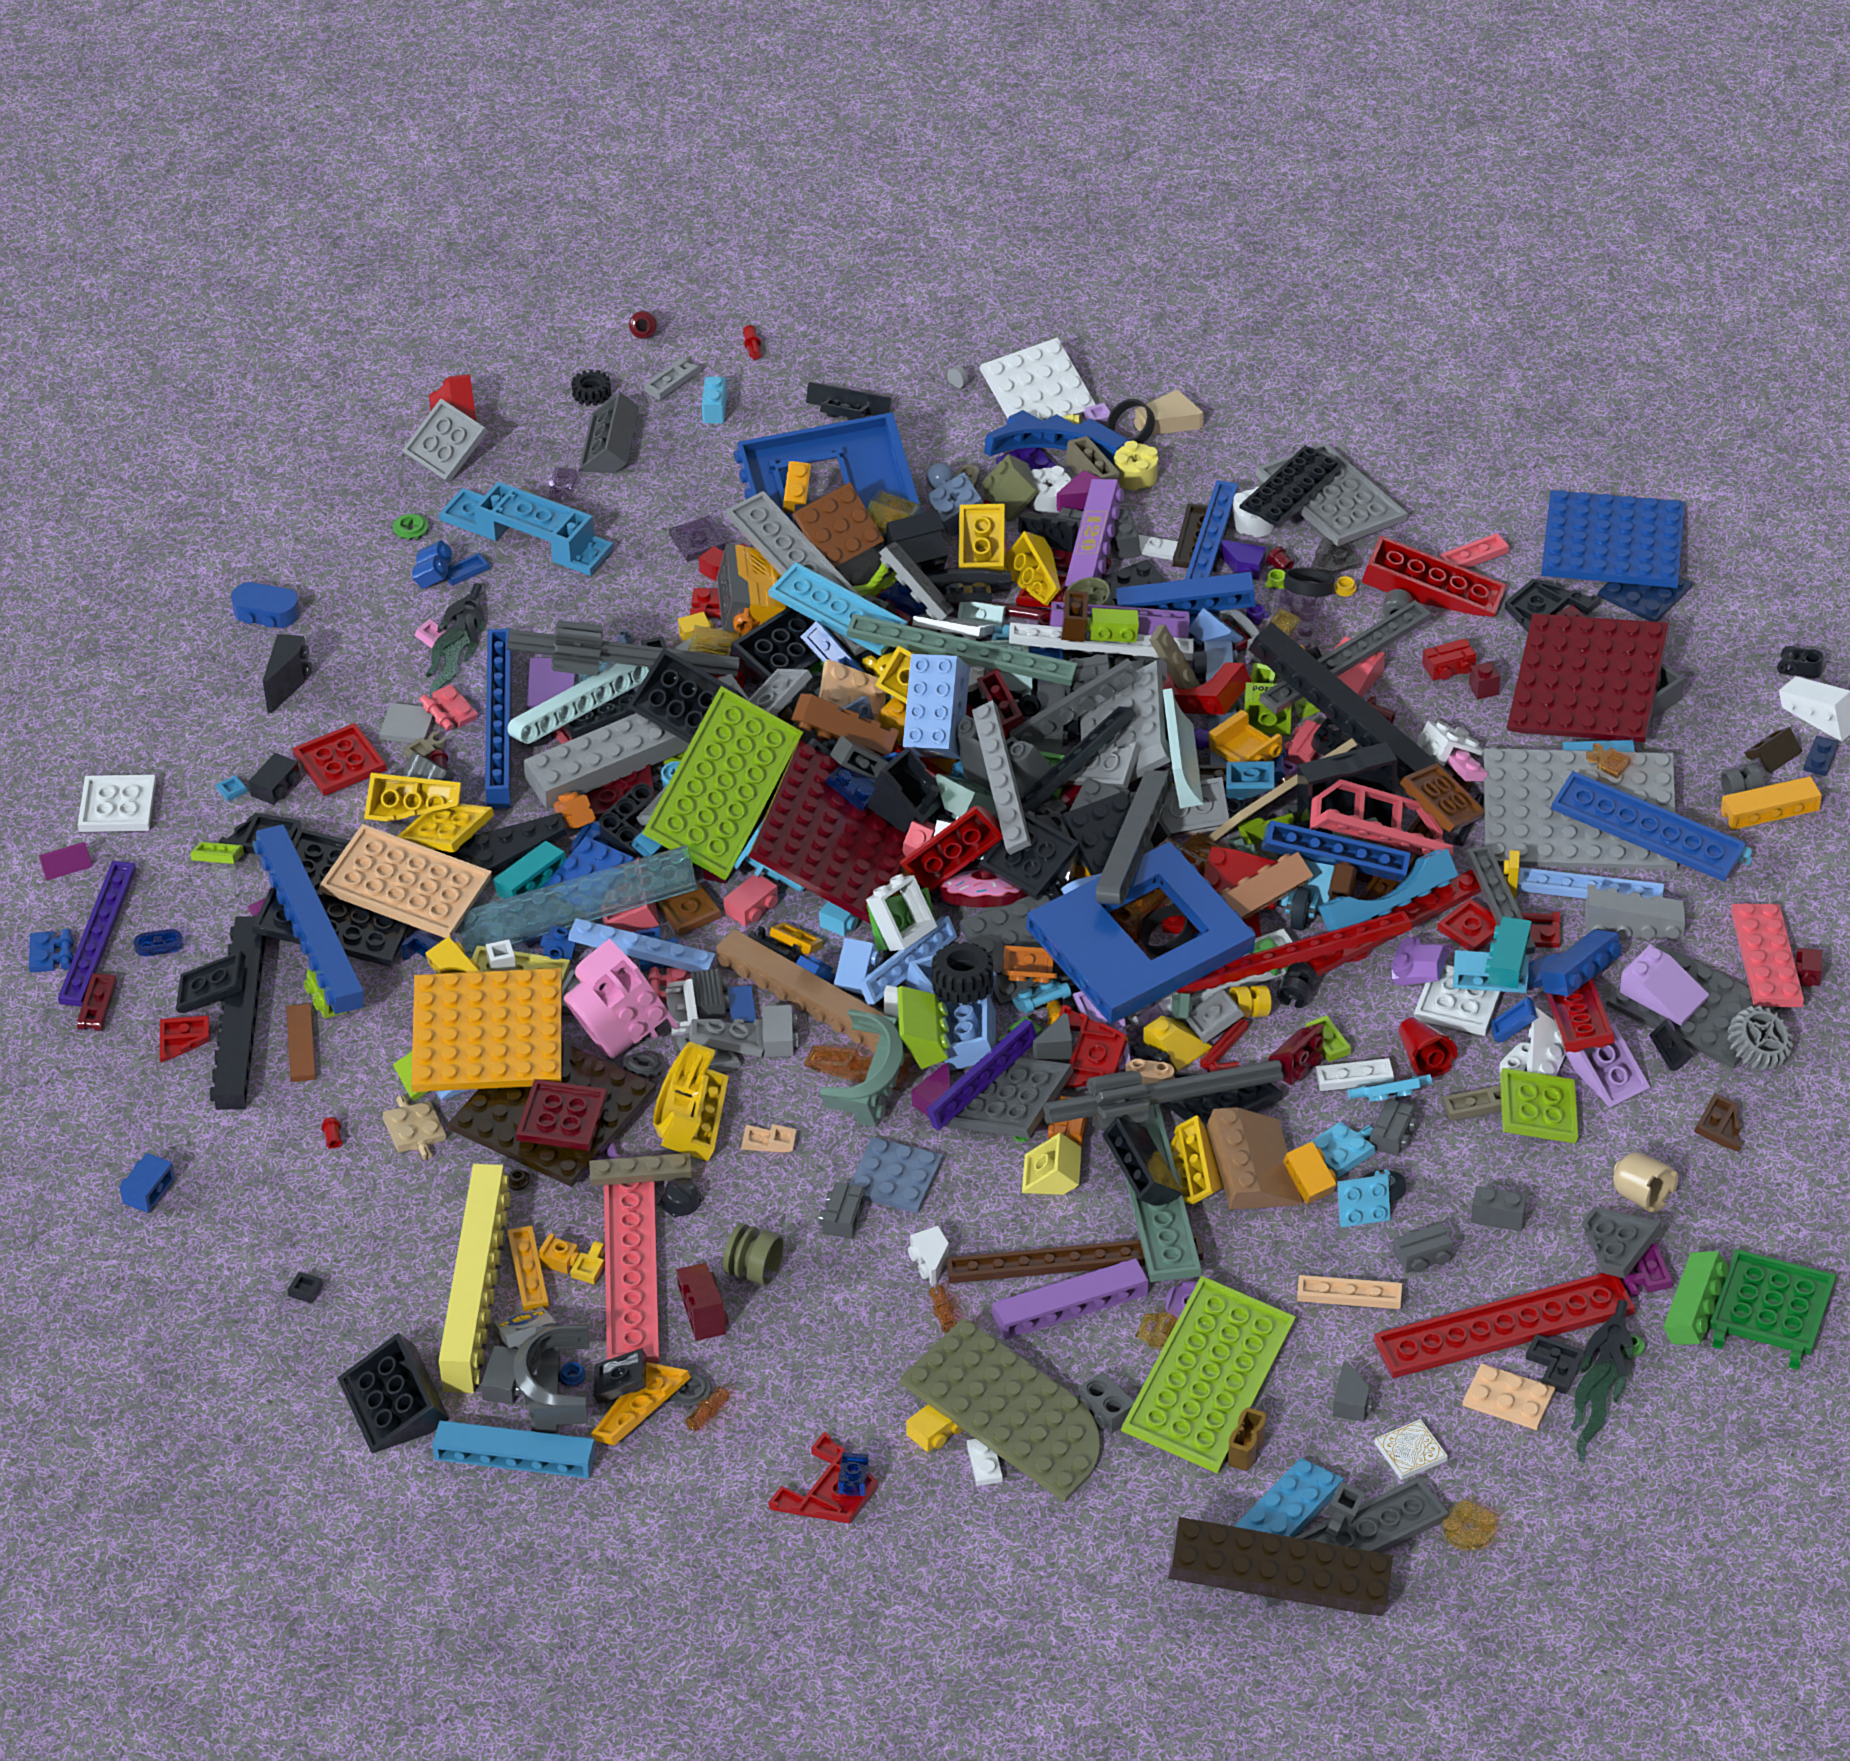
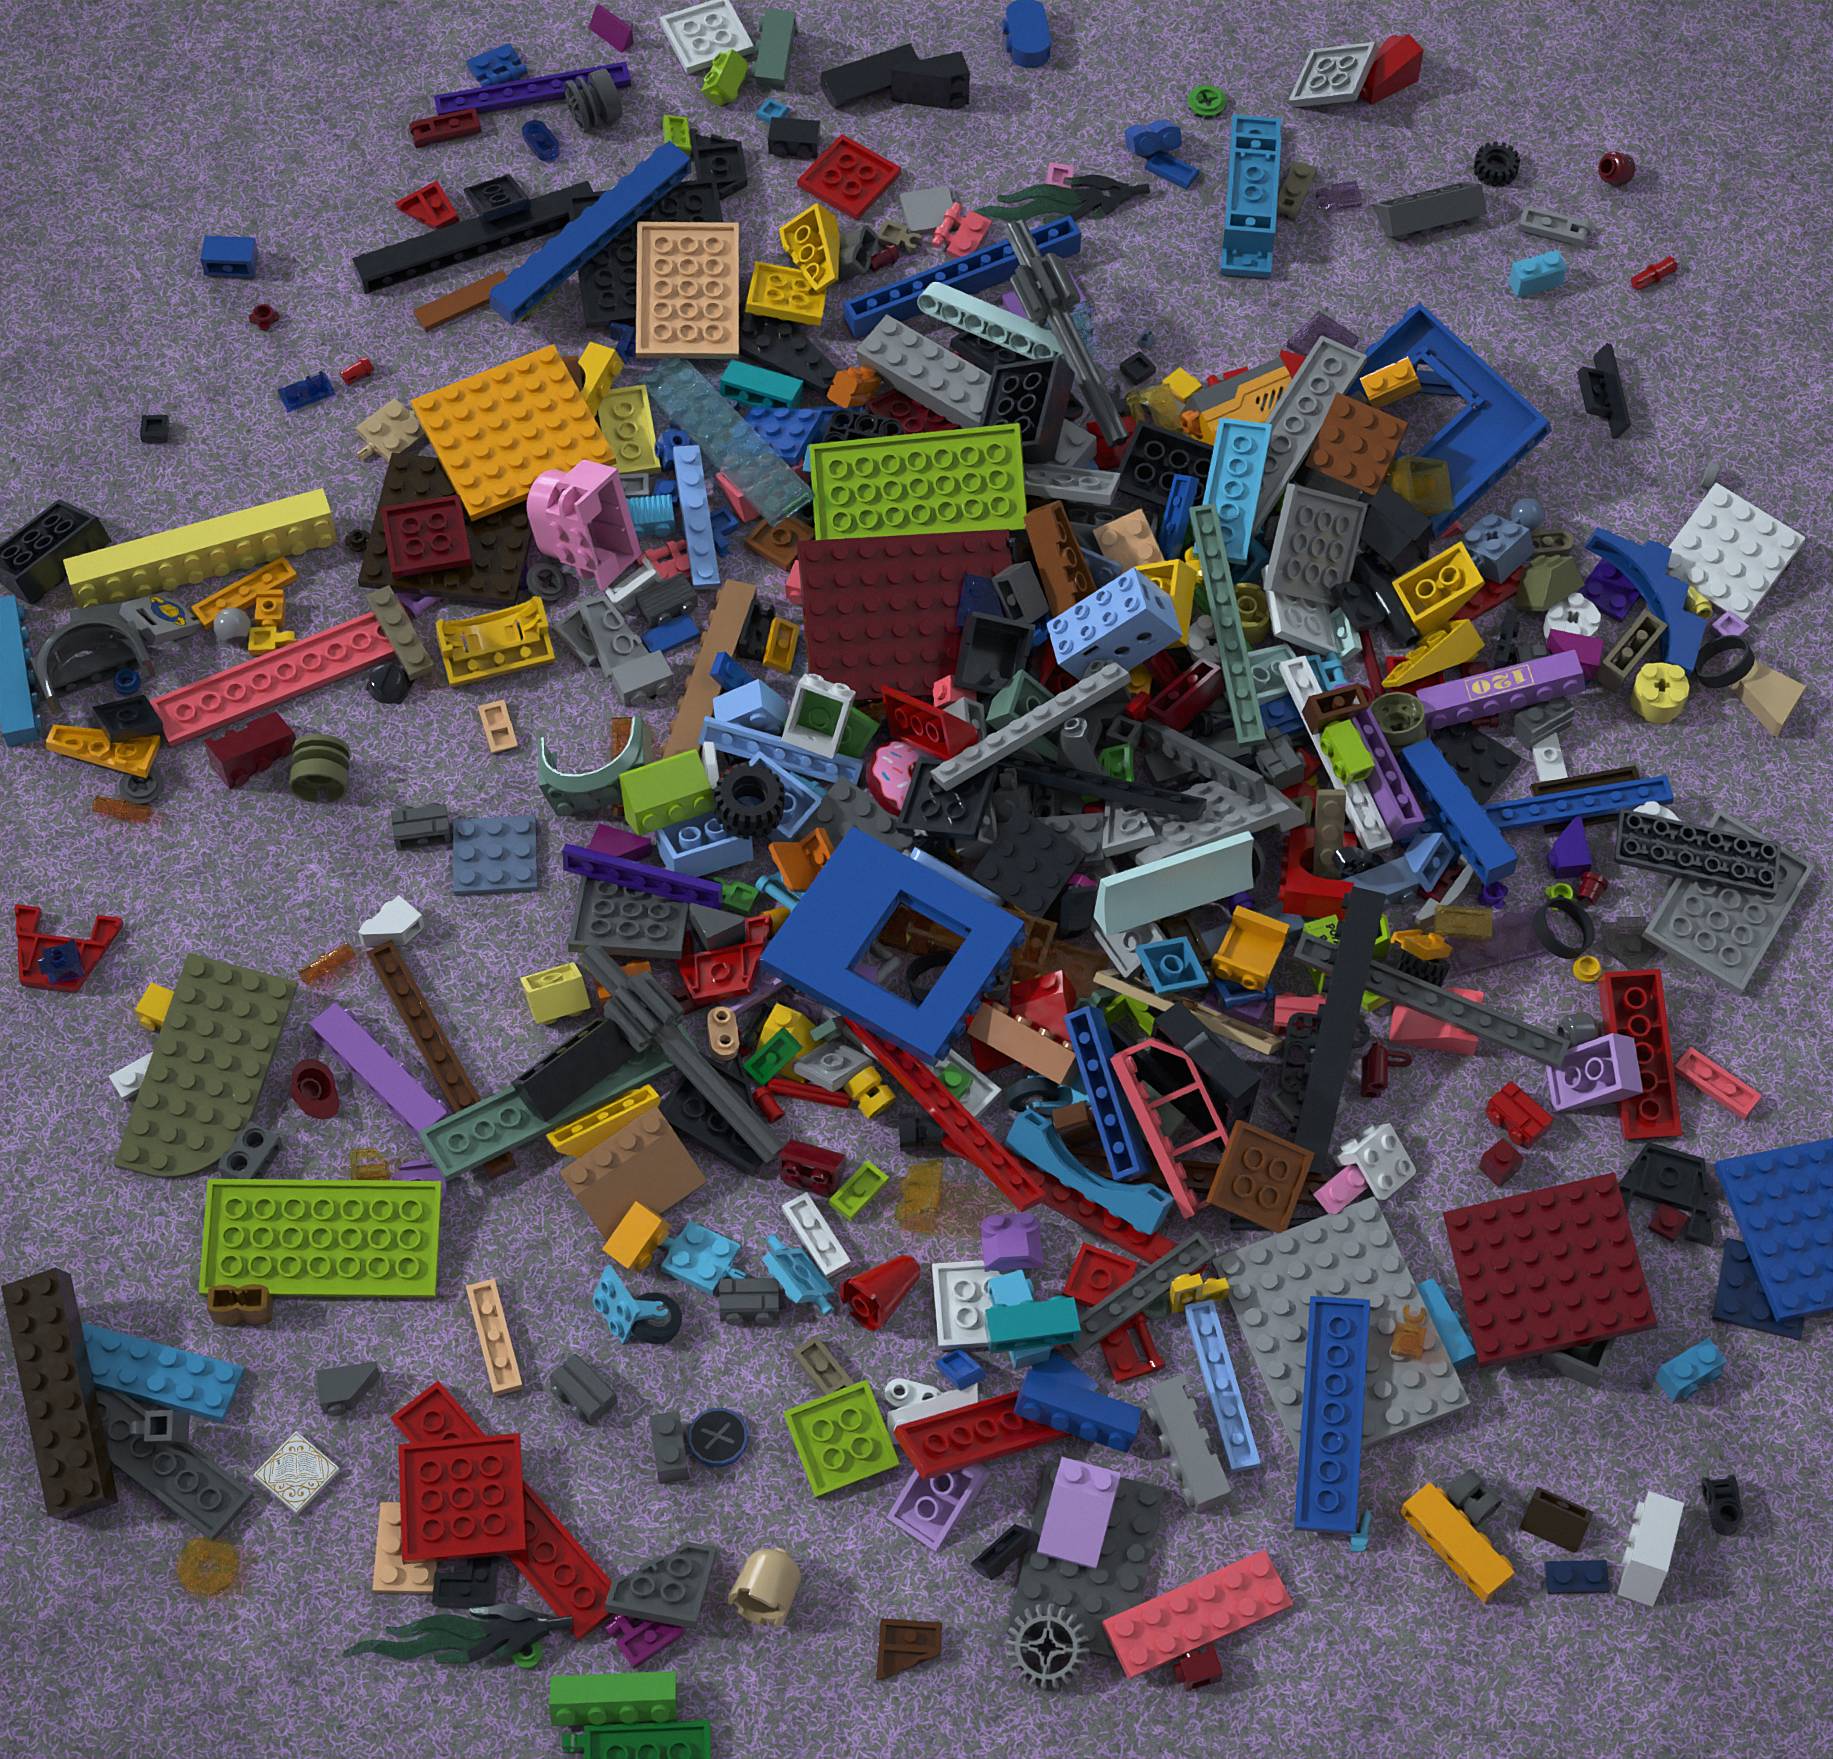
camera: 65 degrees right, 15 degrees up
white plate [486,940,516,971] -> none
dark grey beam [1096,770,1172,905] -> none
none -> light grey piece [213,607,251,644]
none -> dark red plate [249,304,280,330]
none -> clear blue plate [277,371,335,413]
none -> dark red piece [290,1059,339,1120]
none -> red plate [398,1433,527,1565]
none -> dark grey wheel [564,68,623,132]
none -> black tile [688,1408,748,1467]
none -> lime brick [701,49,750,106]
none -> green plate [743,1027,803,1086]
none -> sand green wedge [751,8,798,89]
none -> black brick [820,43,919,108]
none -> clear yellow slope [895,1158,943,1235]
none -> lavender slope [1546,1033,1643,1112]
none -> dark azure brick [1655,1337,1727,1402]

